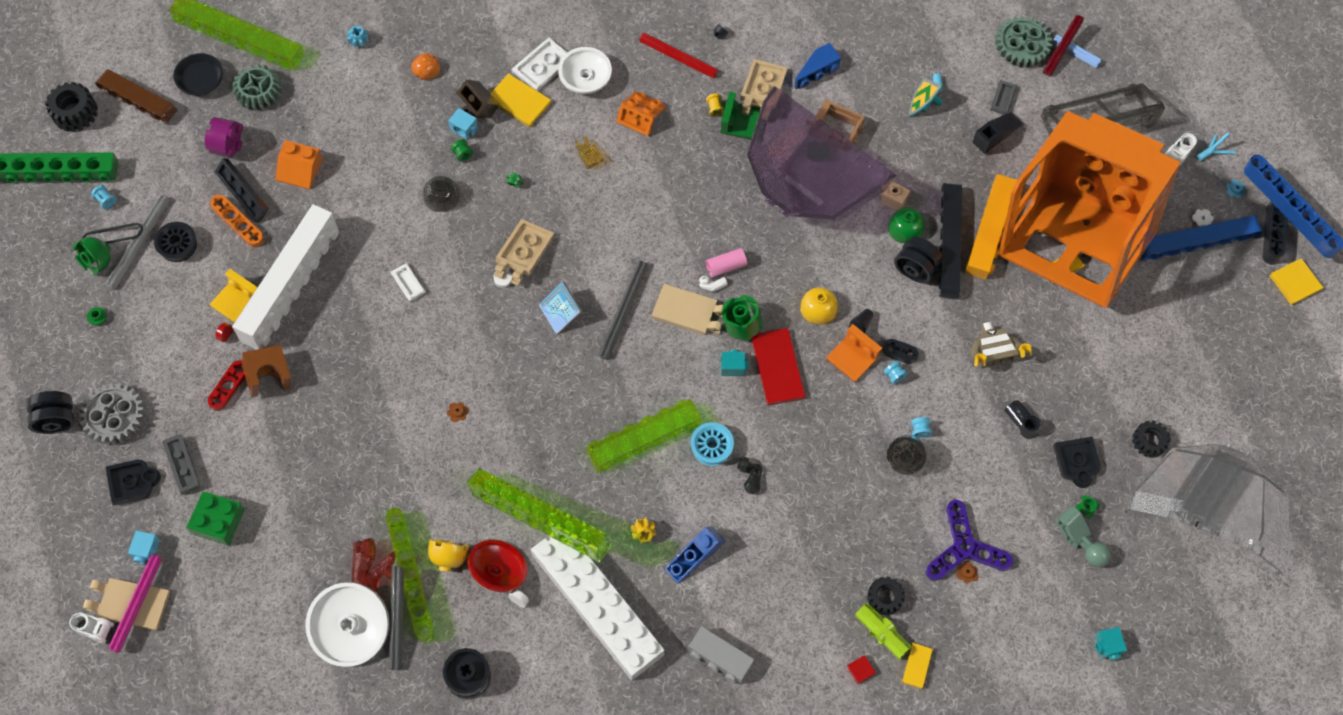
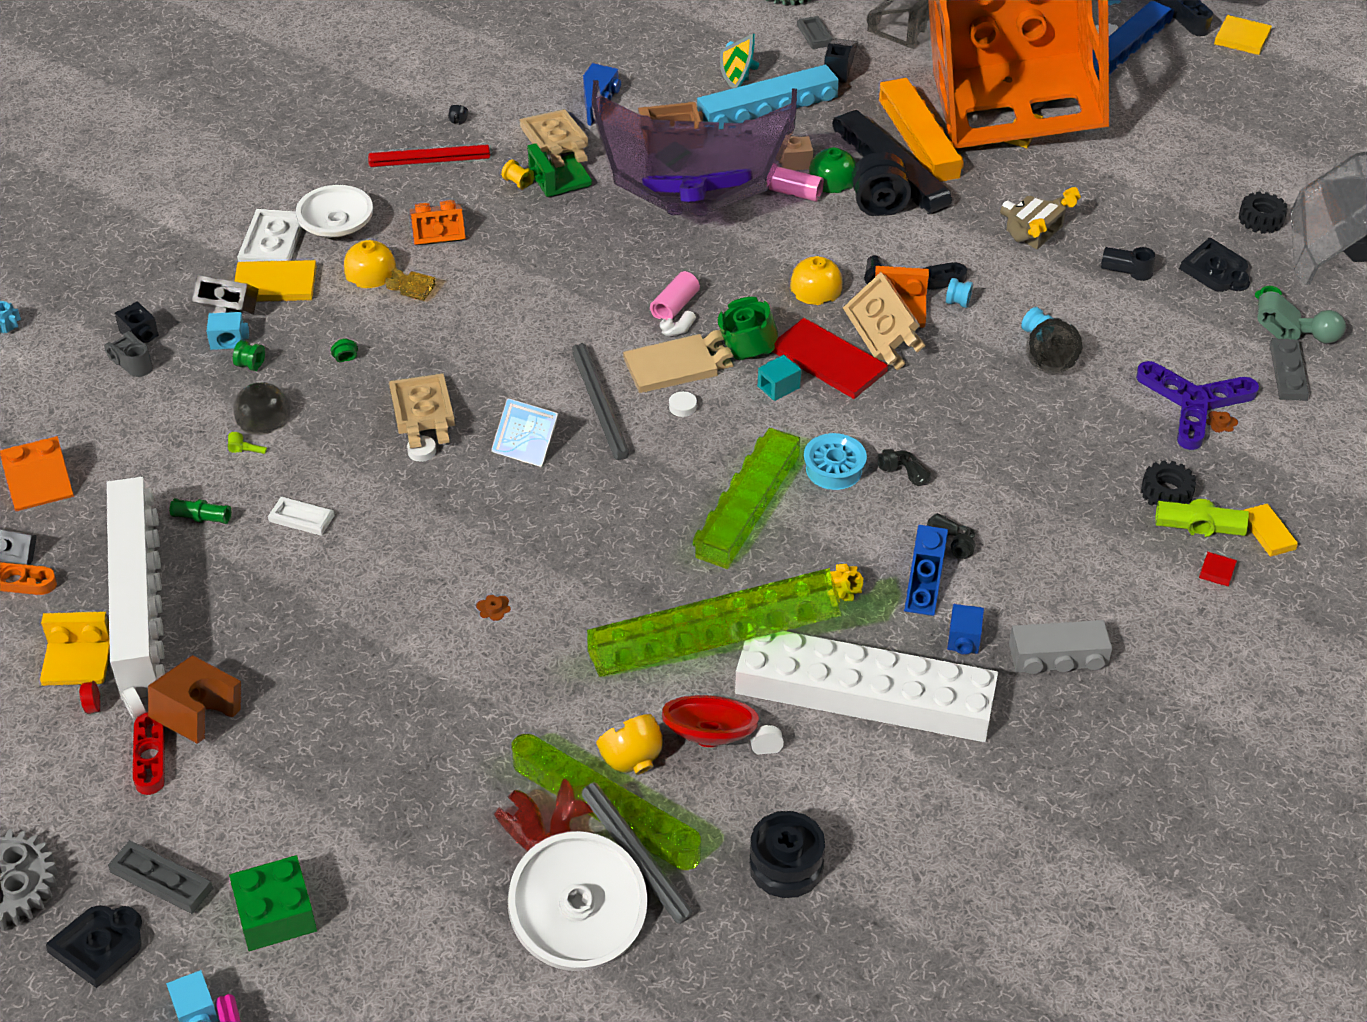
camera: 35 degrees left, 20 degrees down
orange hair [411,53,440,80] -> none
none -> dark grey piece [104,331,153,377]
none -> black brick [114,301,159,343]
none -> white tile [121,687,146,720]
none -> green pin [169,498,232,524]
none -> lime hand [228,432,267,454]
none -> yellow cylinder [344,240,396,288]
none -> dark purple piece [642,169,752,202]
none -> white tile [669,391,697,417]
none -> medium azure brick [697,64,839,131]
none -> bright pink pin [769,166,824,202]
none -> tan tile [843,272,926,370]
none -> pearl dark grey piece [927,513,976,559]
none -> blue brick [947,604,984,654]
none -> dark grey plate [1269,338,1309,401]

